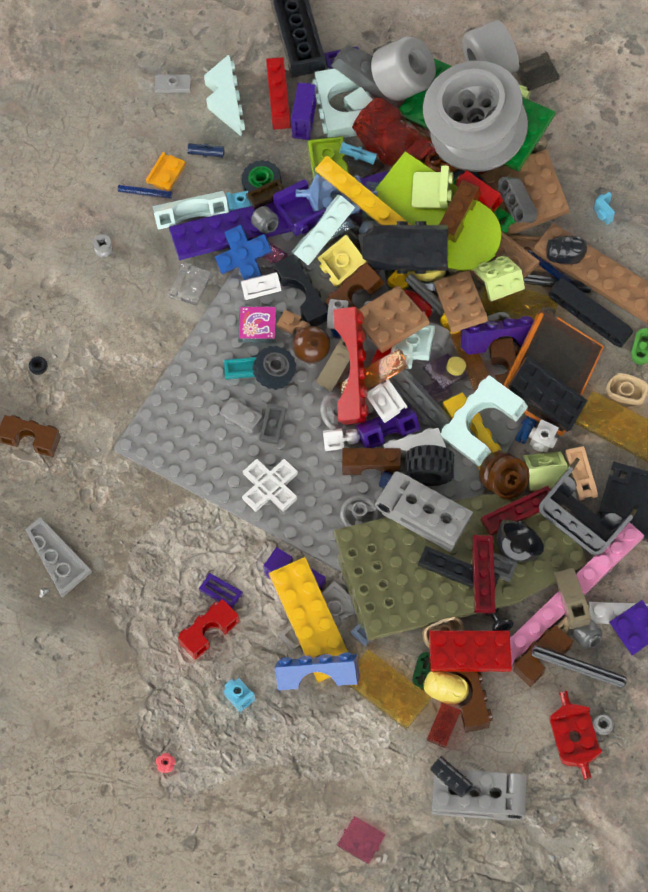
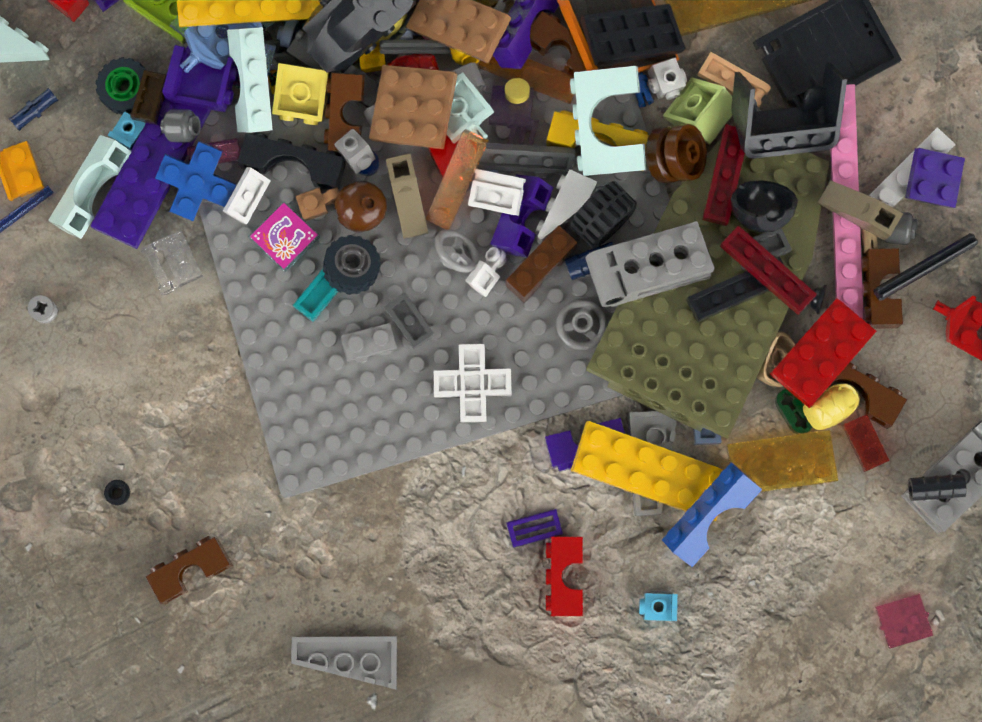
camera: 45 degrees left, 15 degrees up
arch [333,307,368,425] -> none

